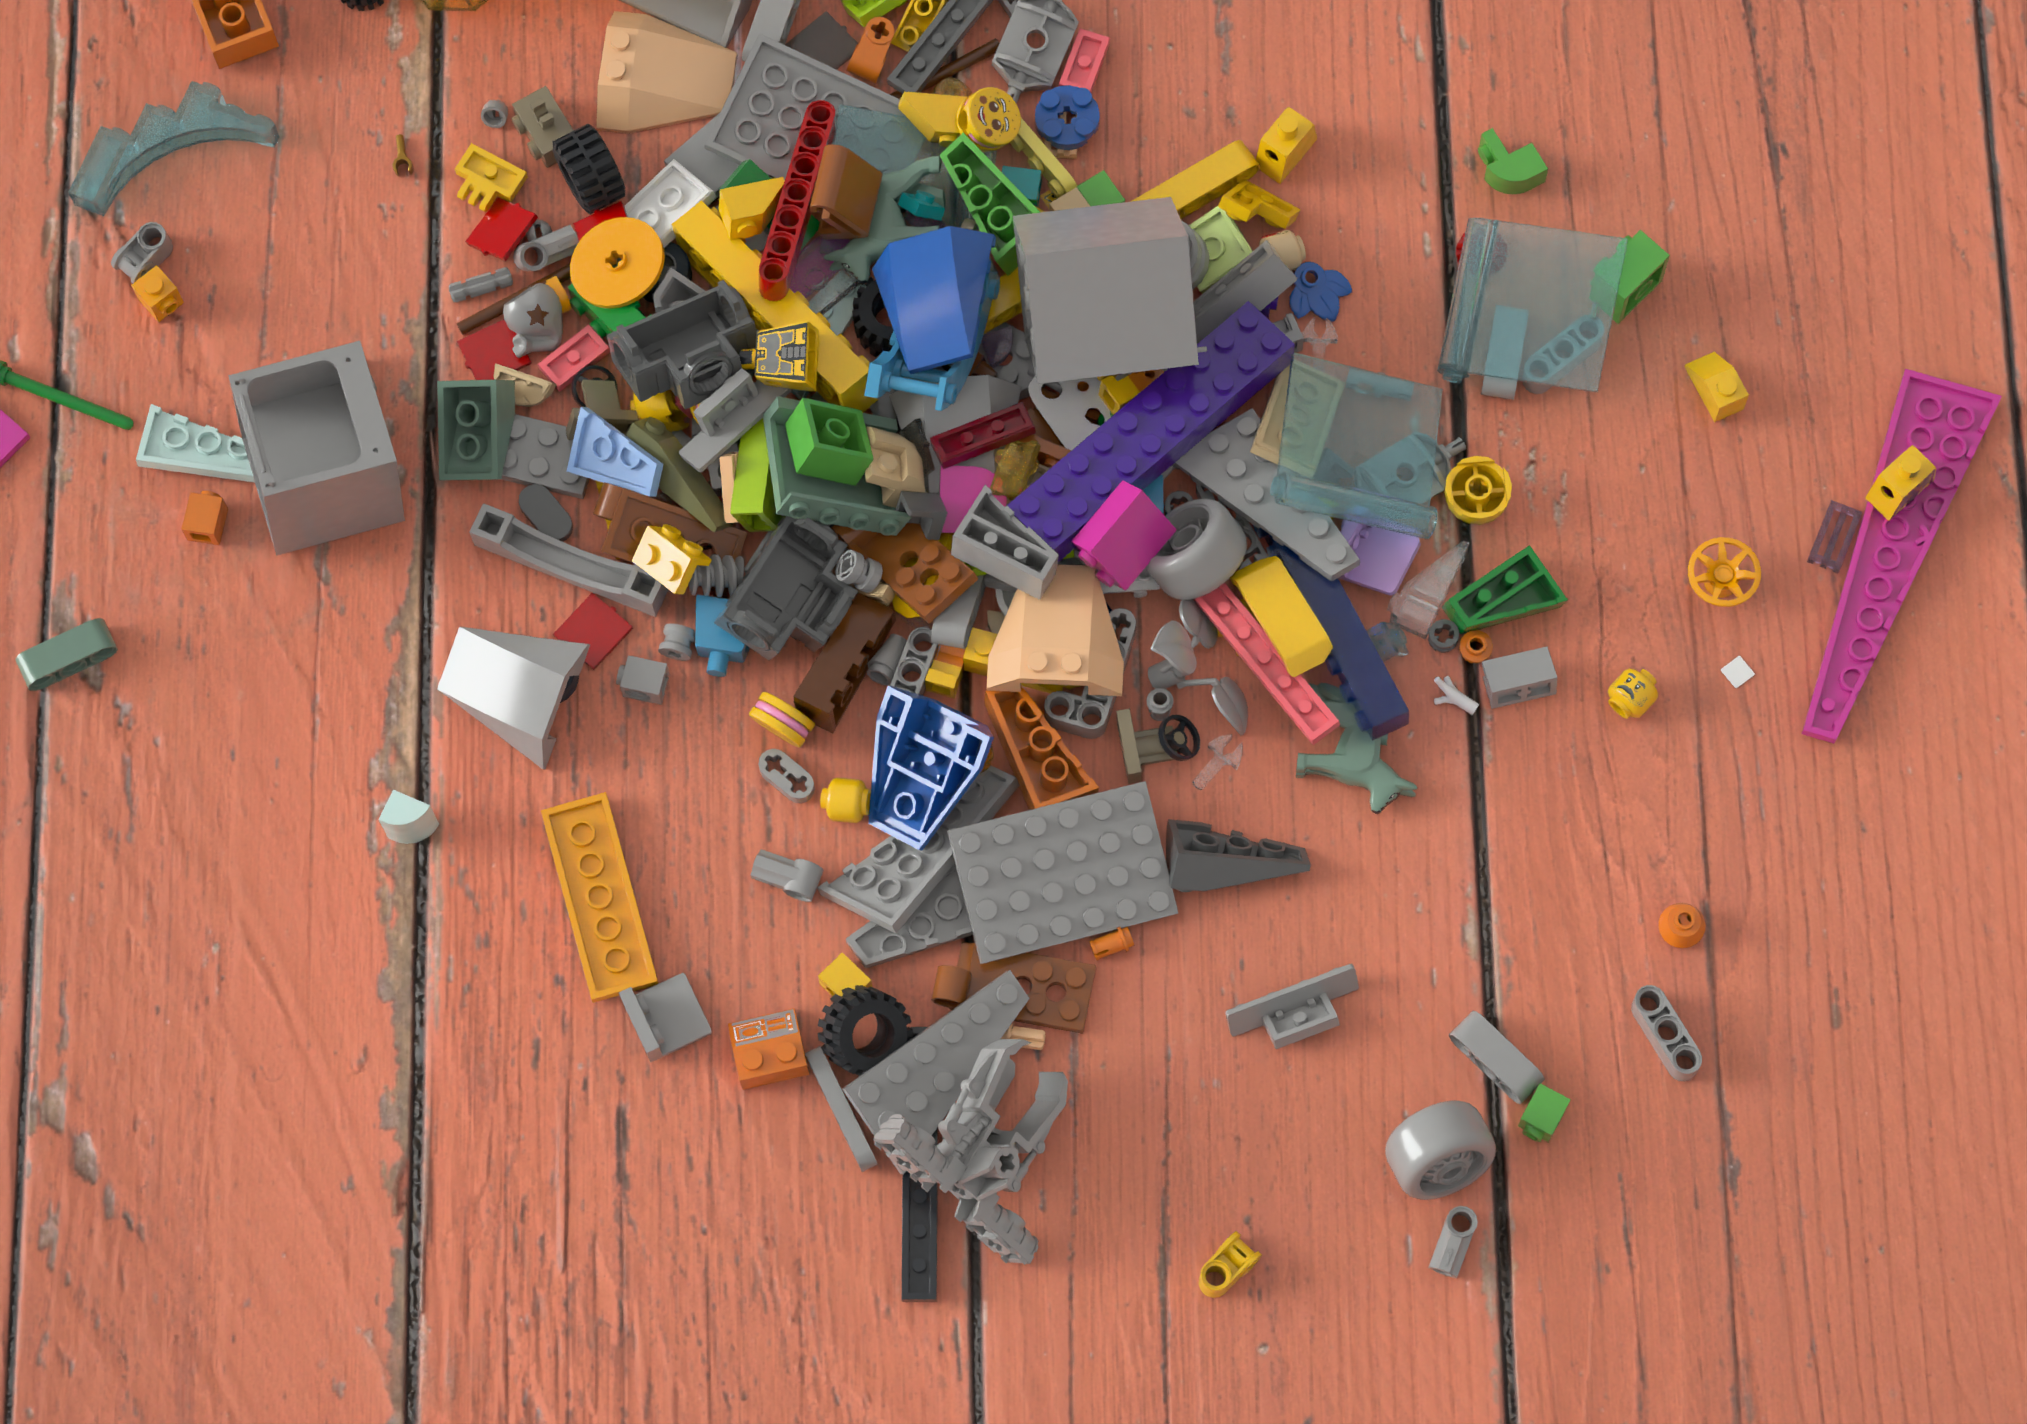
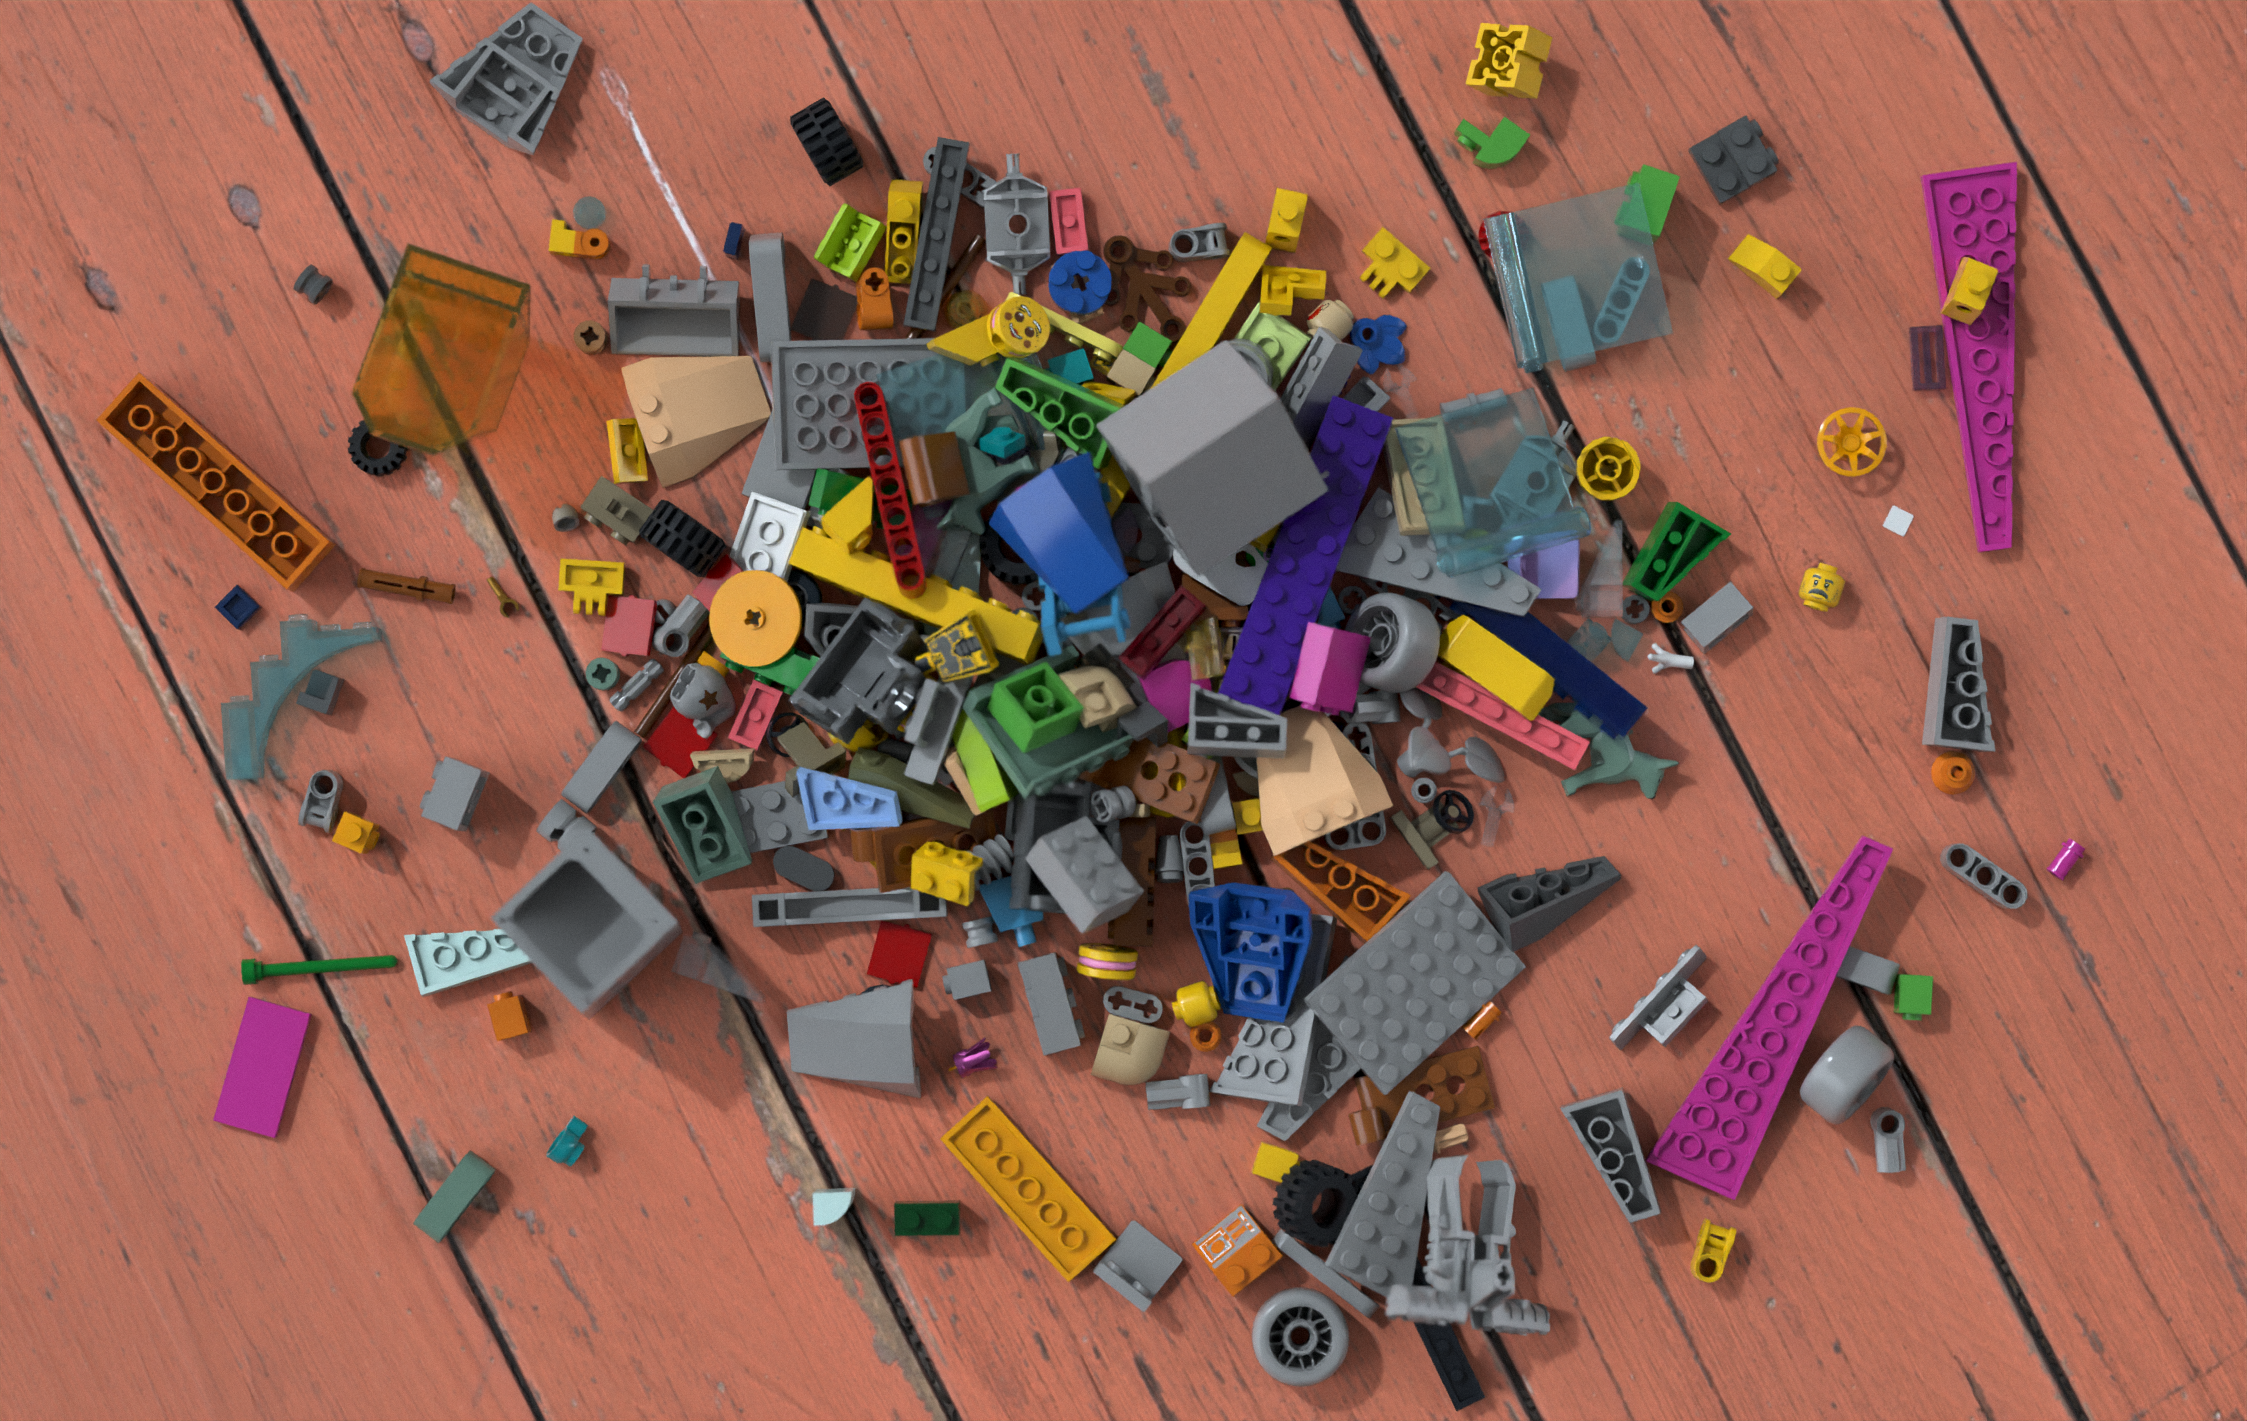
camera: 30 degrees left, 15 degrees up
none -> dark blue tile [215,585,262,630]
none -> dark grey panel [296,670,344,716]
none -> dark orange pin [357,568,456,604]
none -> light grey brick [420,756,490,832]
none -> teal piece [546,1116,588,1167]
none -> light grey beam [561,720,642,814]
none -> sand green wheel [585,658,620,691]
none -> yellow plate [607,418,648,484]
none -> clear slope [671,931,767,1003]
none -> dark green brick [894,1200,960,1236]
none -> flat silver piece [948,1037,997,1078]
none -> light grey wedge [1017,952,1085,1056]
none -> light grey brick [1025,816,1143,934]
none -> tan brick [1091,1014,1170,1085]
none -> reddish brown plant [1103,235,1191,343]
none -> light grey piece [1168,223,1231,262]
none -> orange plate [1190,1021,1222,1052]
none -> light grey wheel [1252,1287,1349,1387]
none -> light grey piece [1340,691,1401,724]
none -> yellow hinge [1359,227,1431,299]
none -> yellow brick [1466,23,1553,99]
none -> light grey wedge [1560,1087,1661,1223]
none -> clear light blue tile [1611,618,1643,662]
none -> dark pink wing [1645,835,1893,1200]
none -> dark grey plate [1688,116,1779,205]
none -> light grey wedge [1922,617,1996,752]
none -> dark pink pin [2046,838,2085,881]

